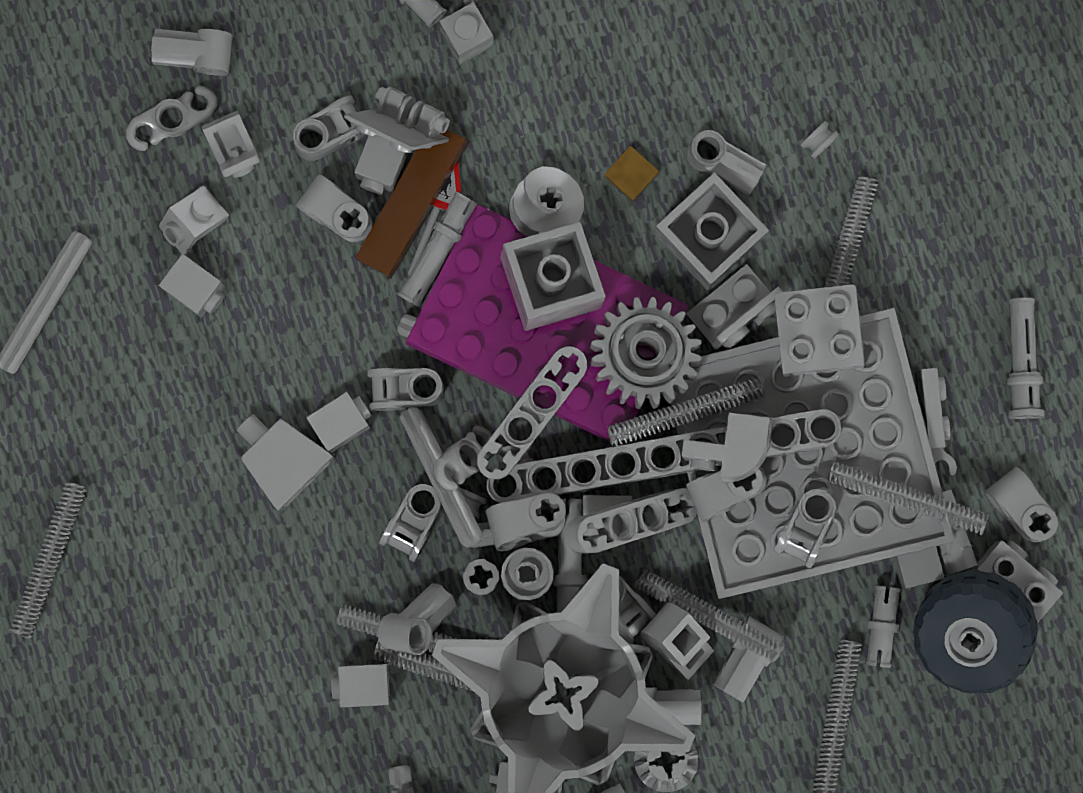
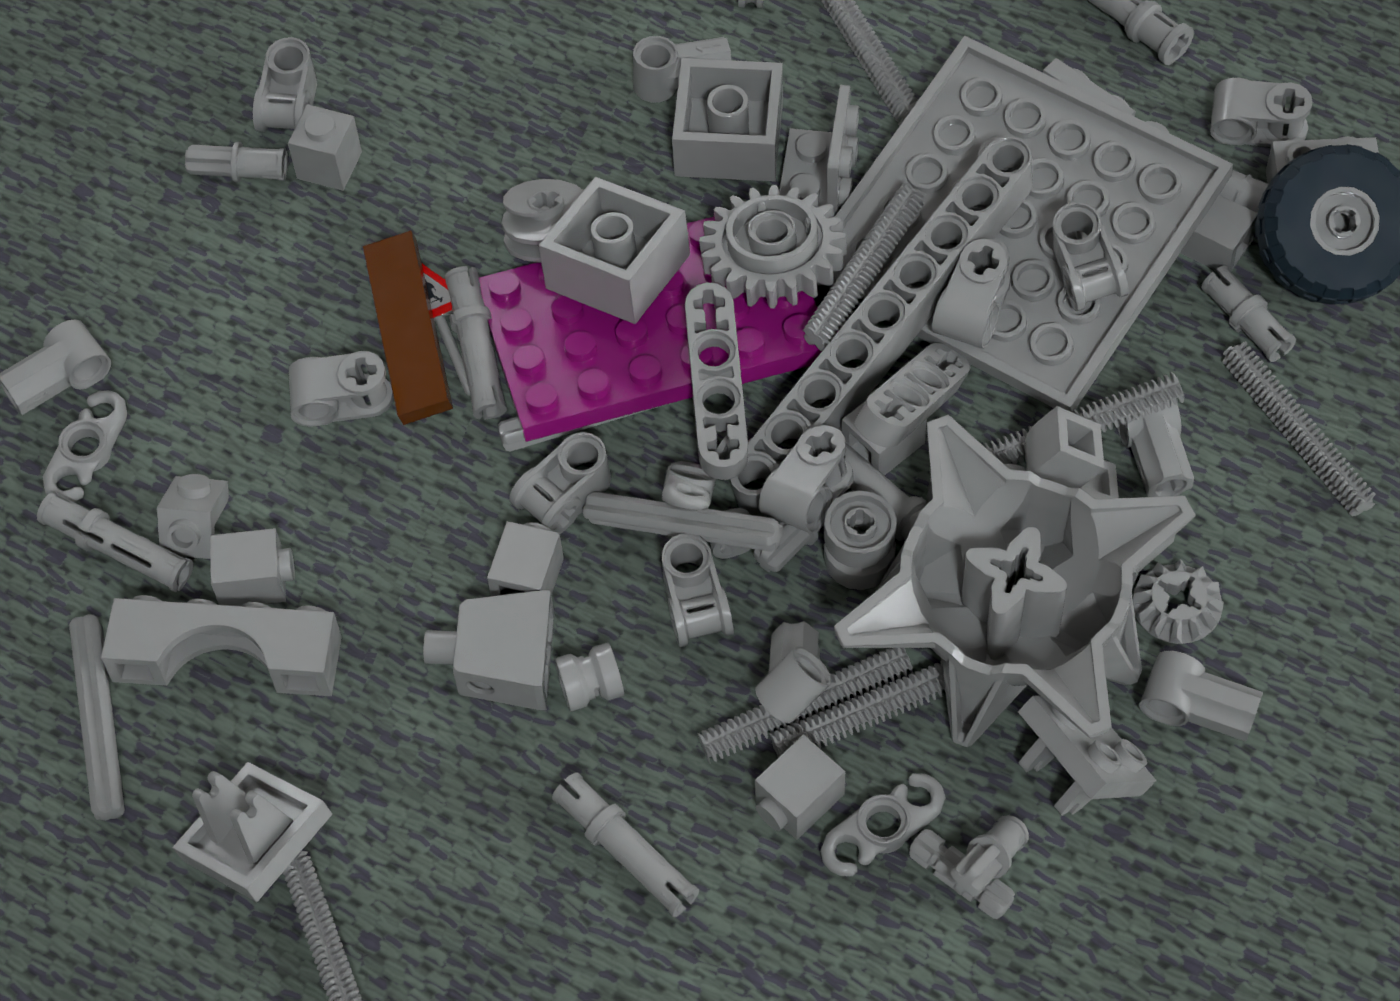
camera: 30 degrees left, 25 degrees down
light grey bracket [201,110,260,178] -> none
light grey piece [293,95,367,161] -> none
light grey hinge [344,86,450,153] -> none
light grey brick [354,135,408,195] -> none
light grey bush [463,559,499,595] -> none
pearl gold tile [604,146,660,202] -> none
light grey brick [681,412,772,482] -> none
light grey bracket [775,284,864,377] -> none
light grey axle [827,462,989,535] -> none
none -> light grey pin [37,491,193,592]
none -> light grey arch [101,595,342,696]
none -> light grey plate [172,762,332,902]
none -> light grey pin [552,772,699,917]
none -> light grey wheel [554,642,624,712]
none -> light grey piece [820,773,946,876]

